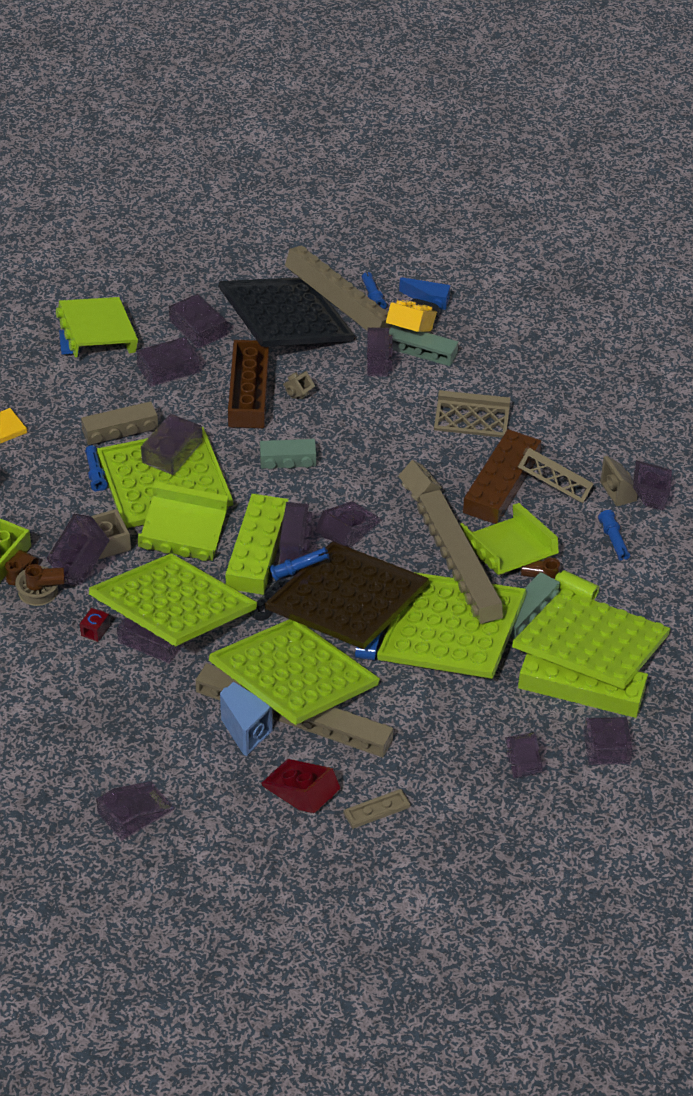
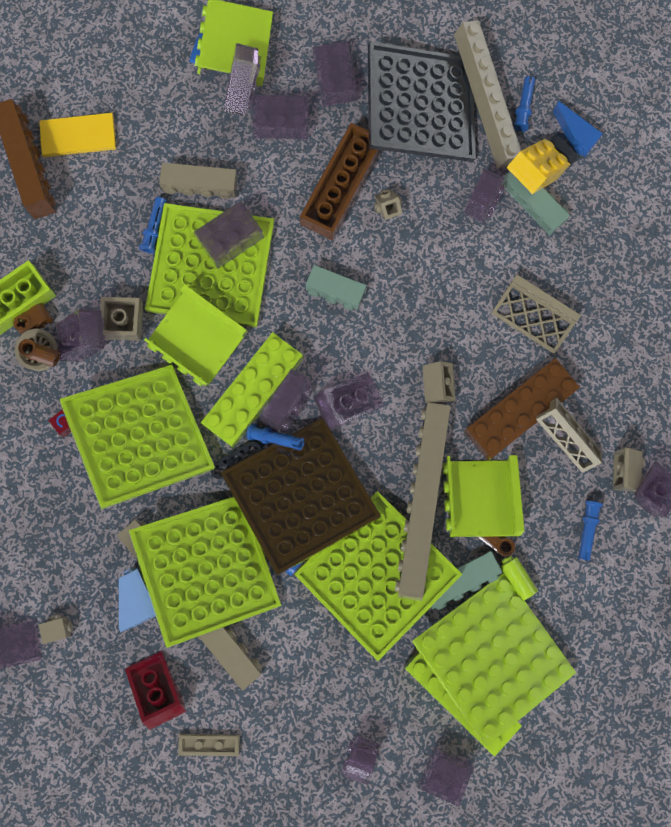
camera: 25 degrees right, 35 degrees up
none -> dark tan brick [38,615,73,644]
none -> clear purple brick [224,43,261,117]

